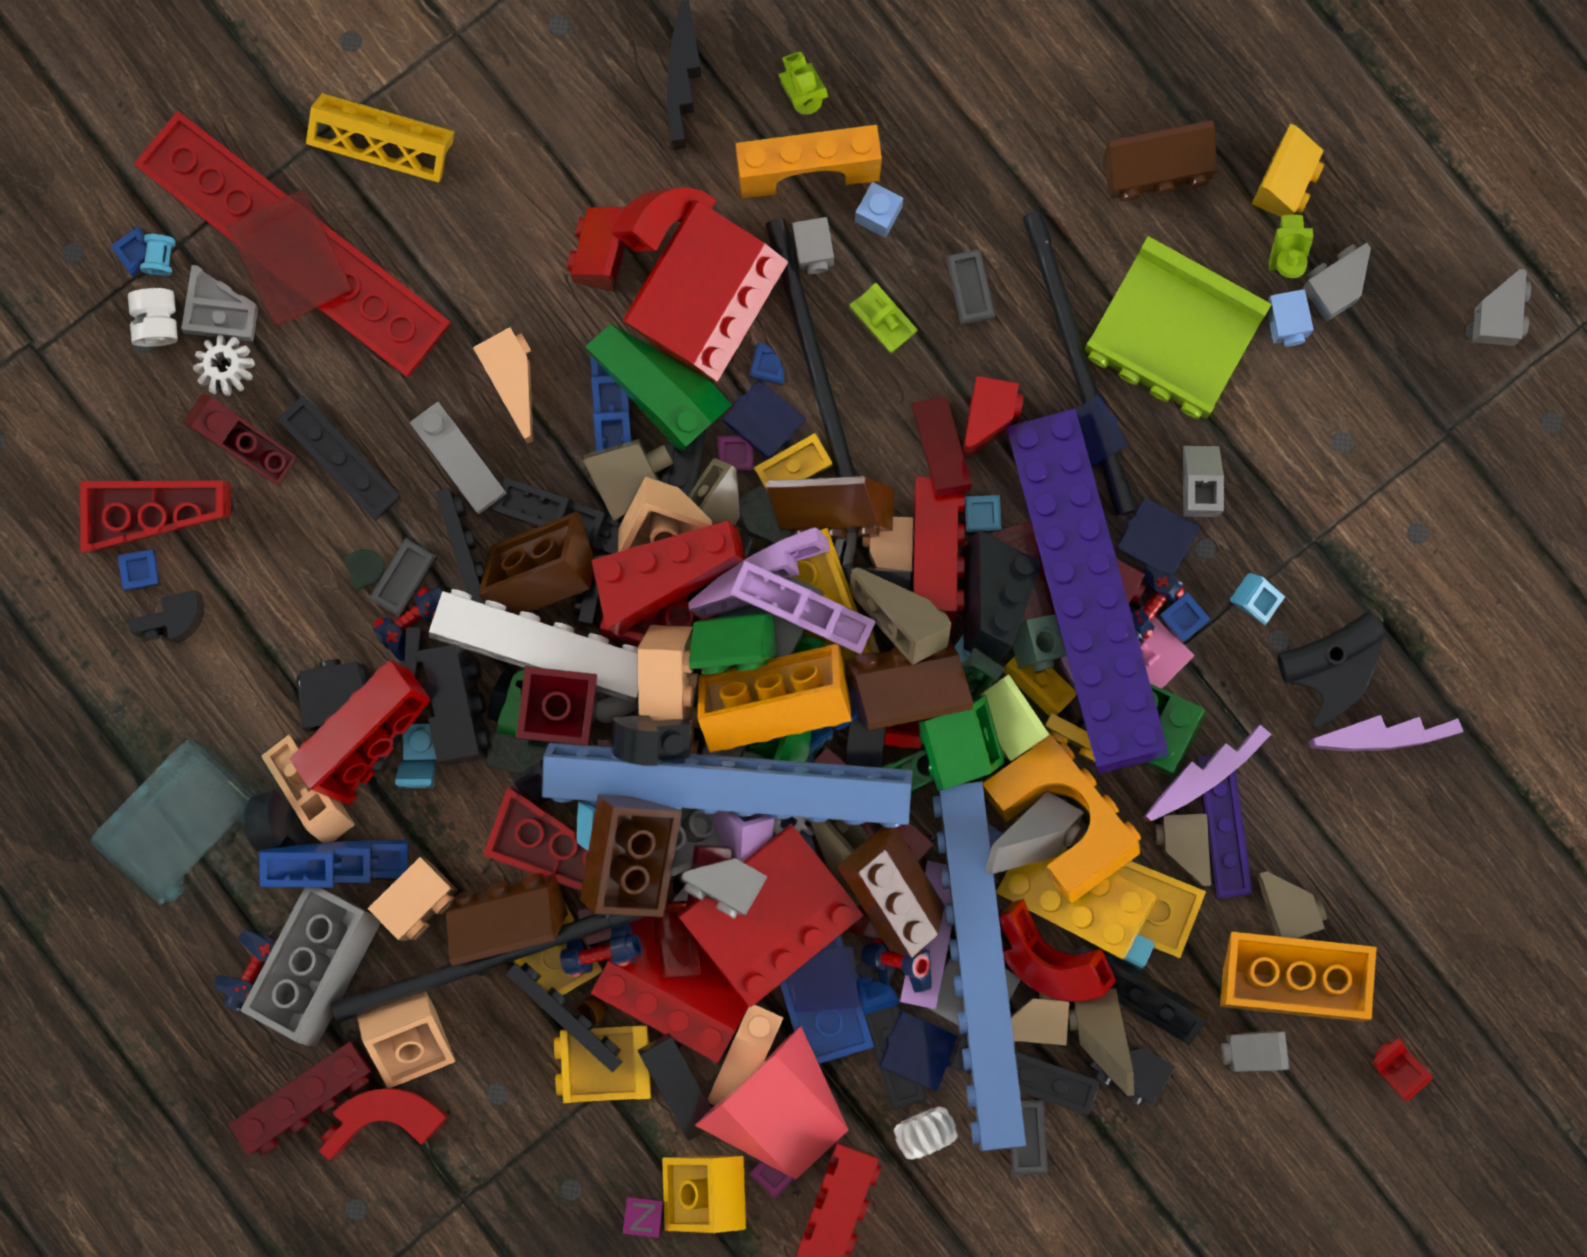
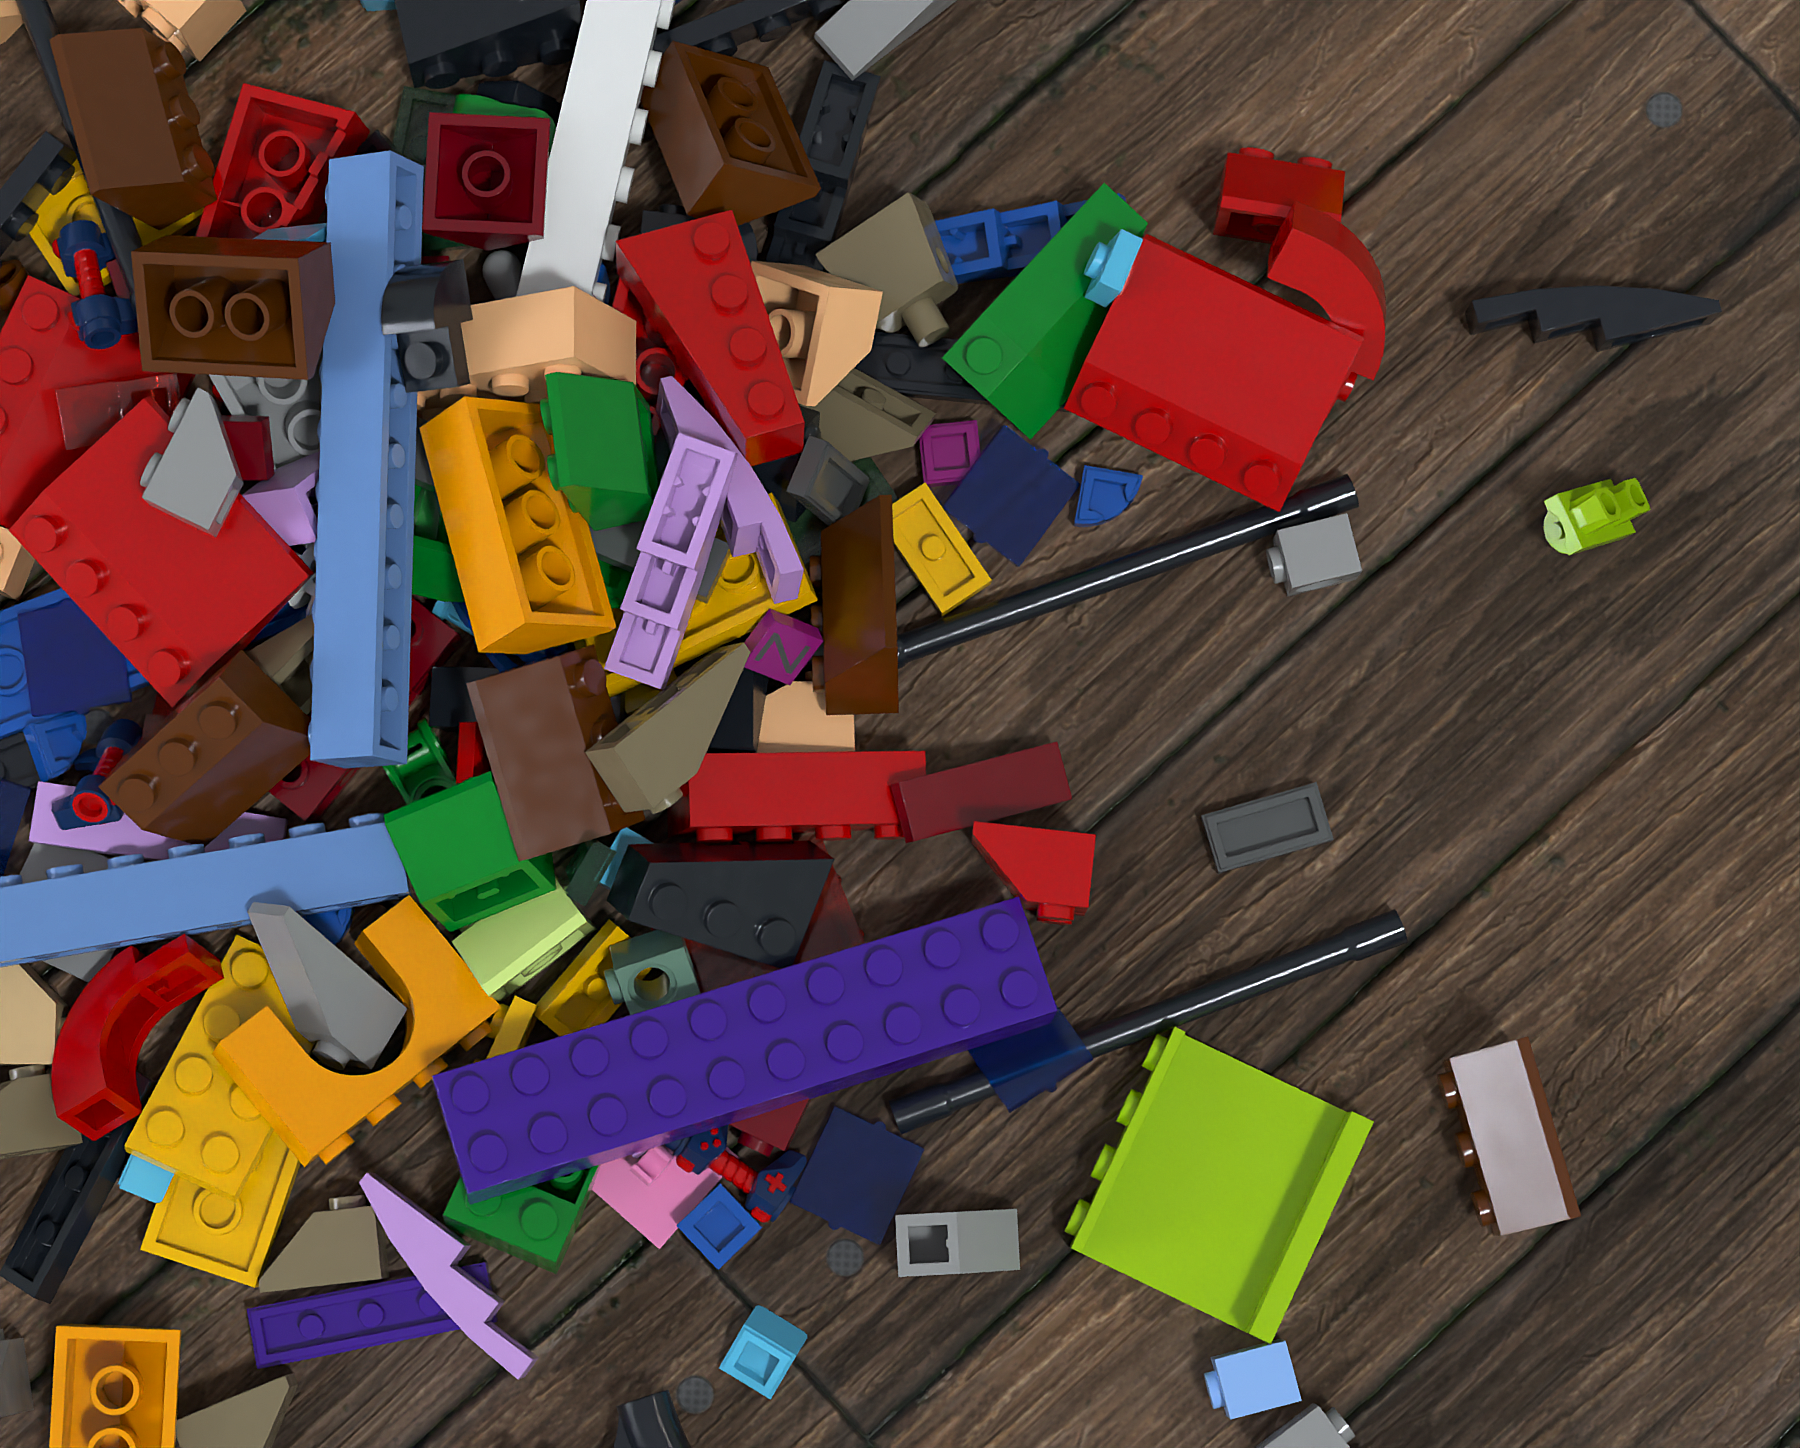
camera: 90 degrees right, 0 degrees up
light nougat slope [473,327,533,445] -> none
light orange arch [735,125,882,199] -> none
lime hips [849,283,918,354] -> none
light blue brick [855,182,903,238] -> none
medium azure tile [964,495,1002,533] -> none
yellow slope [1252,124,1325,217] -> none
lime hips [1268,215,1313,278] -> none
none -> magenta tile [744,608,823,685]
none -> dark grey tile [786,436,870,526]
none -> medium azure plate [1084,229,1143,308]

